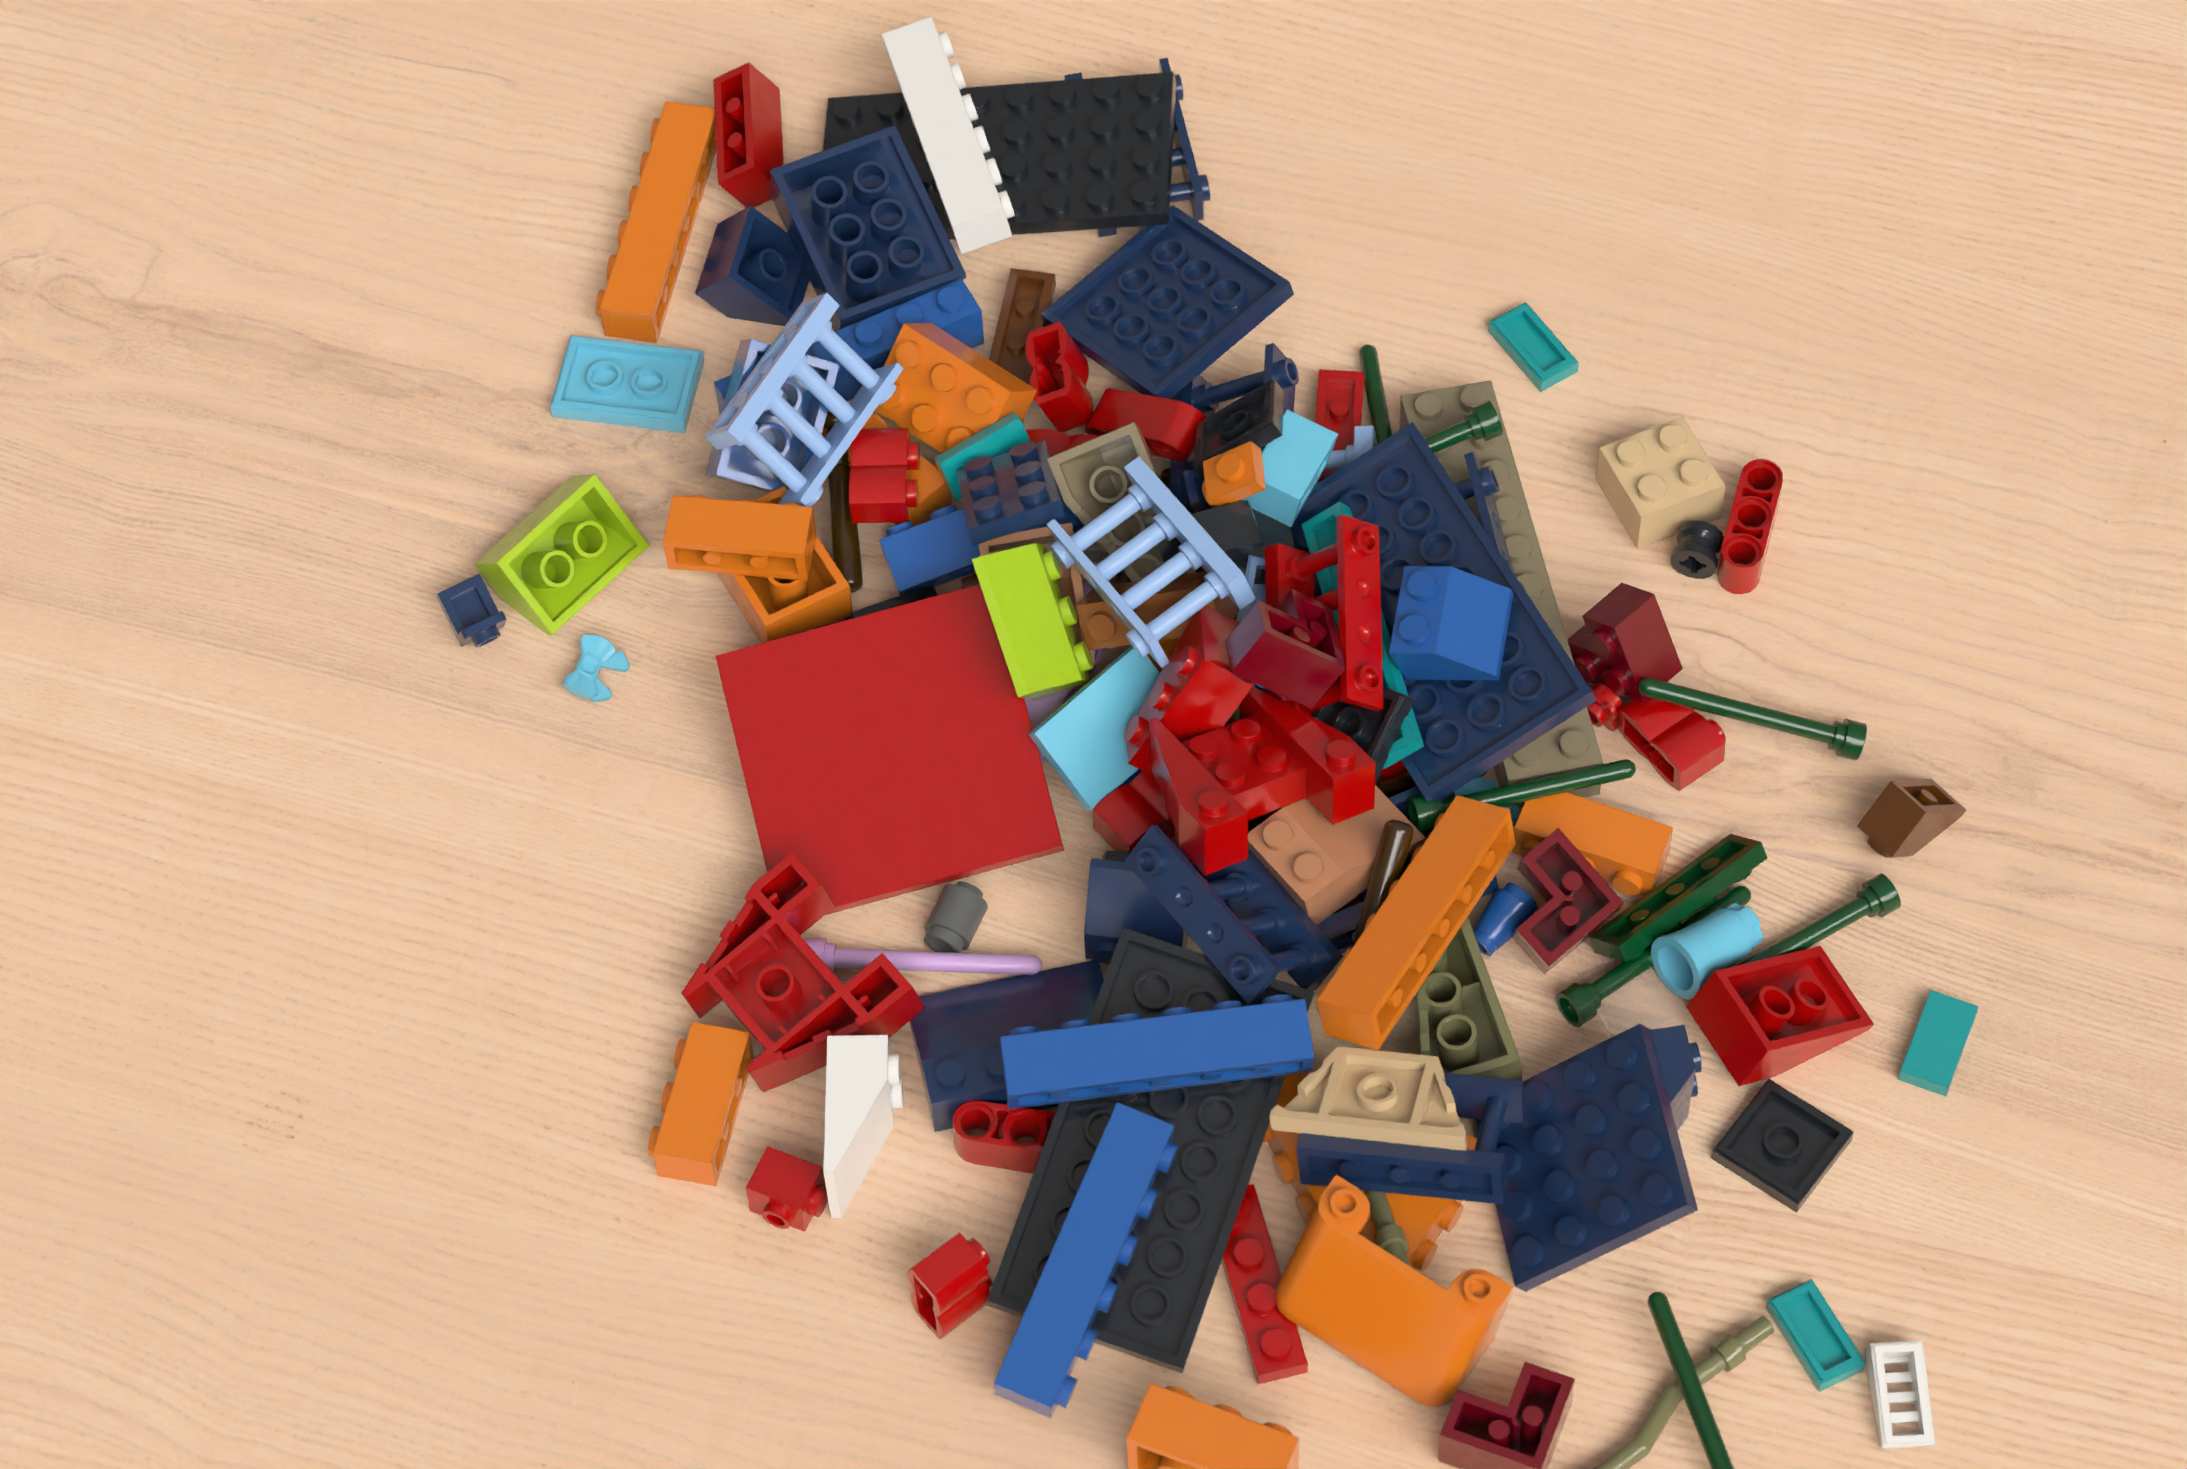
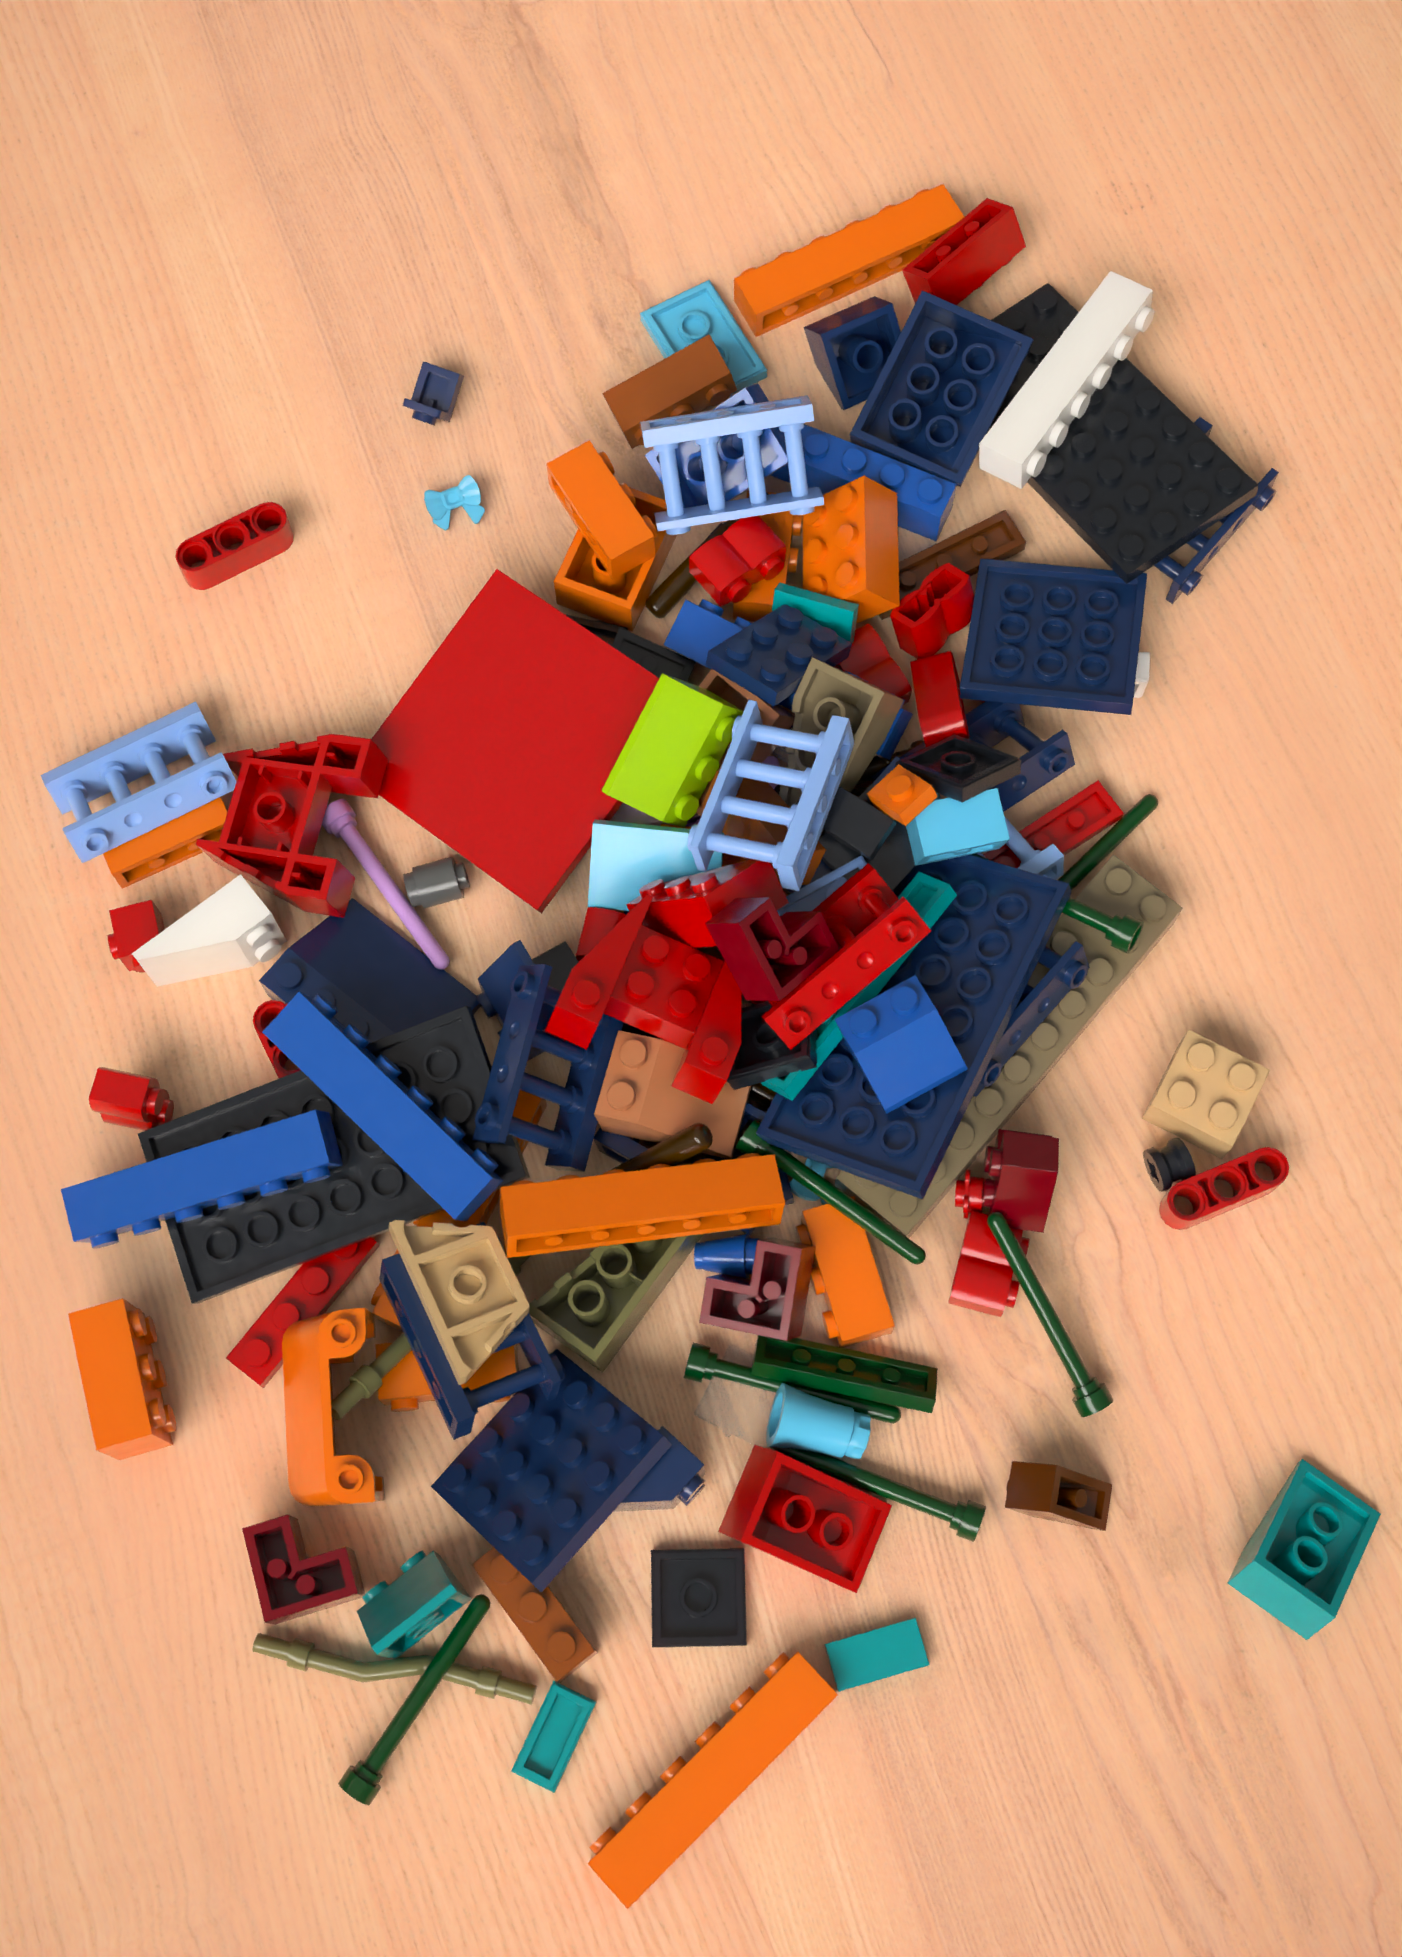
camera: 50 degrees right, 15 degrees up
lime slope [474,474,649,635] -> none
teal tile [1488,302,1579,392] -> none
white slope [1864,1341,1935,1450] -> none
none -> light blue fence [41,702,237,863]
none -> red beam [175,502,294,590]
none -> teal slope [357,1550,472,1659]
none -> dark orange brick [471,1547,598,1683]
none -> orange brick [587,1652,838,1909]
none -> dark orange brick [602,334,737,449]
none -> teal slope [1227,1459,1381,1640]

